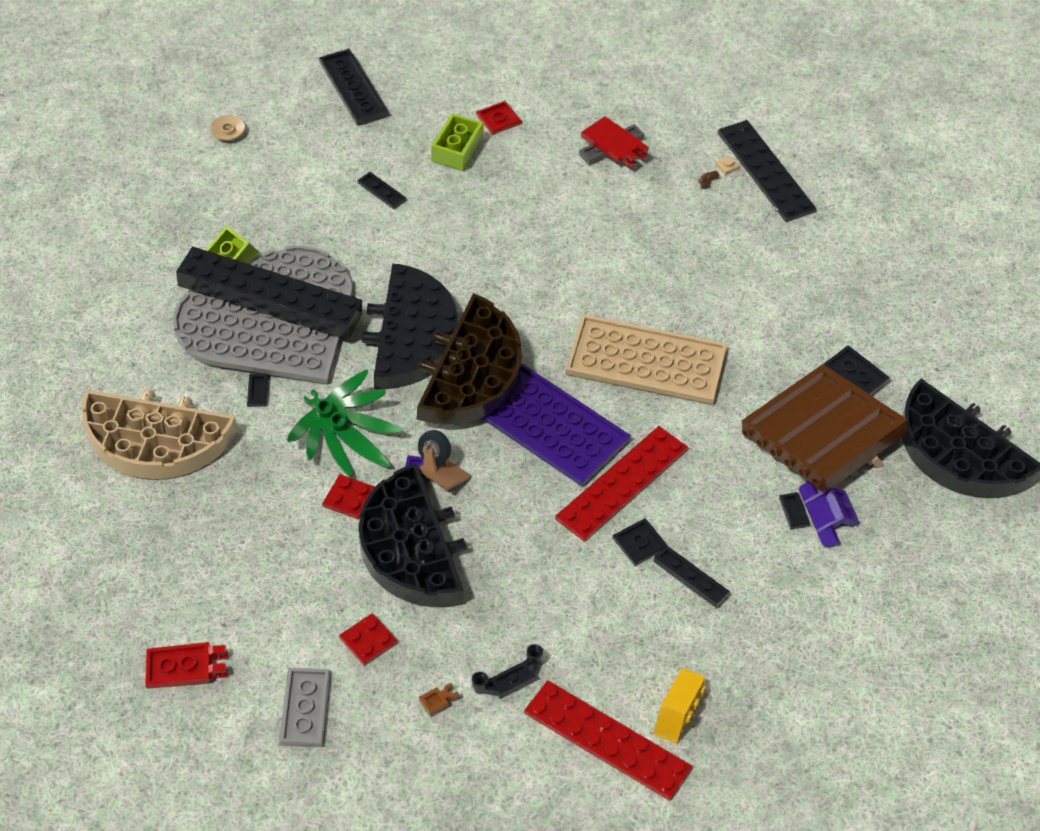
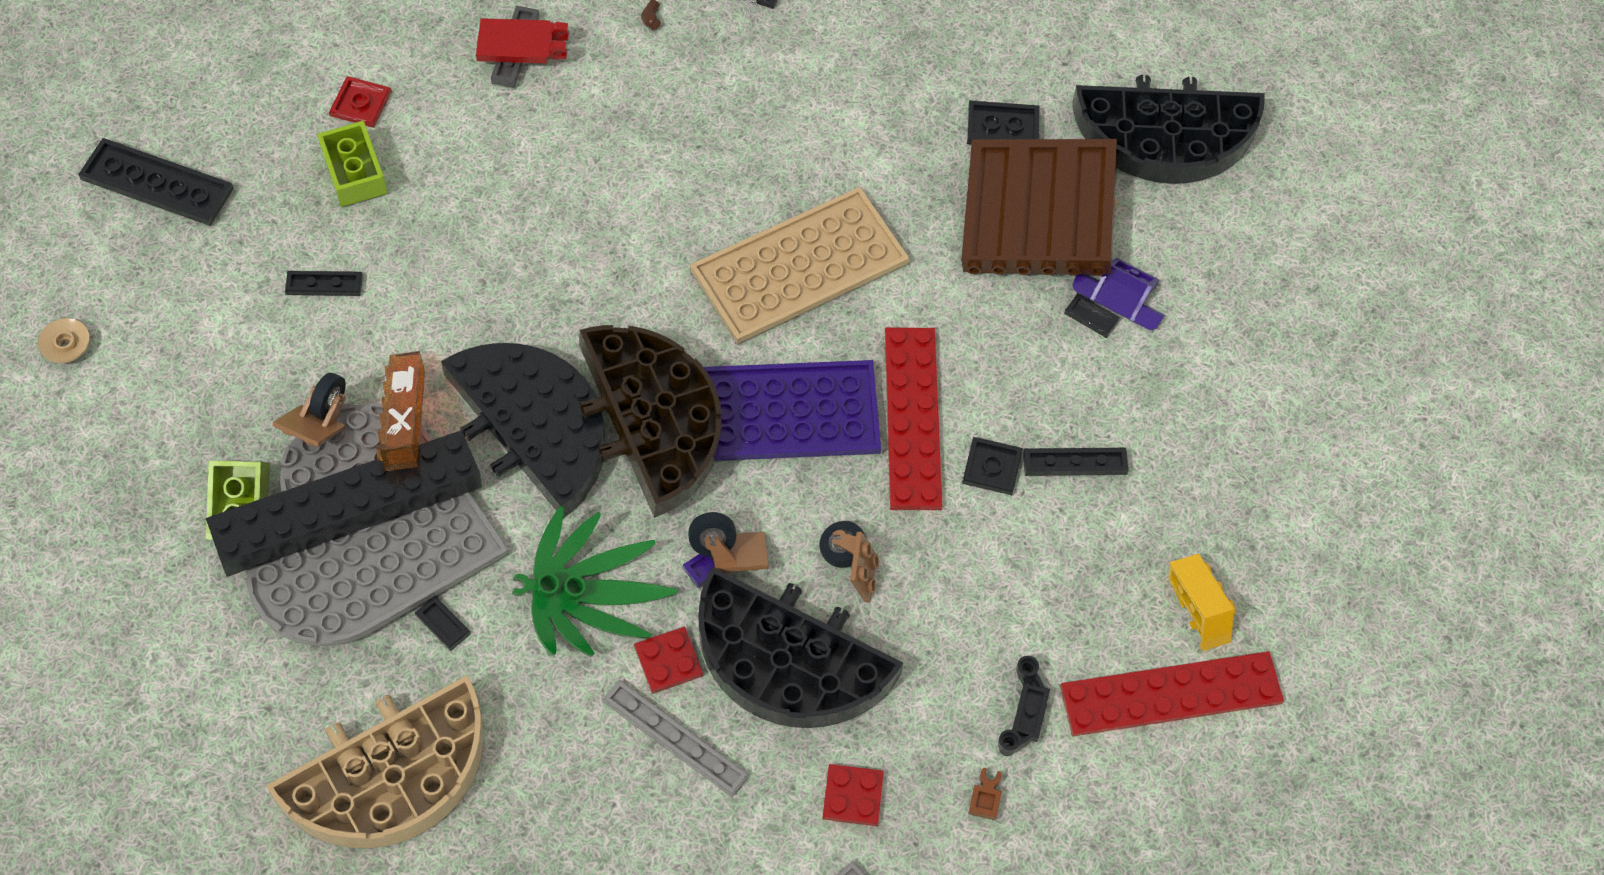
camera: 45 degrees left, 10 degrees up
none -> medium nougat plate [272,372,346,447]
none -> clear orange brick [376,351,425,471]
none -> light grey tile [602,679,749,797]
none -> medium nougat plate [819,521,879,603]

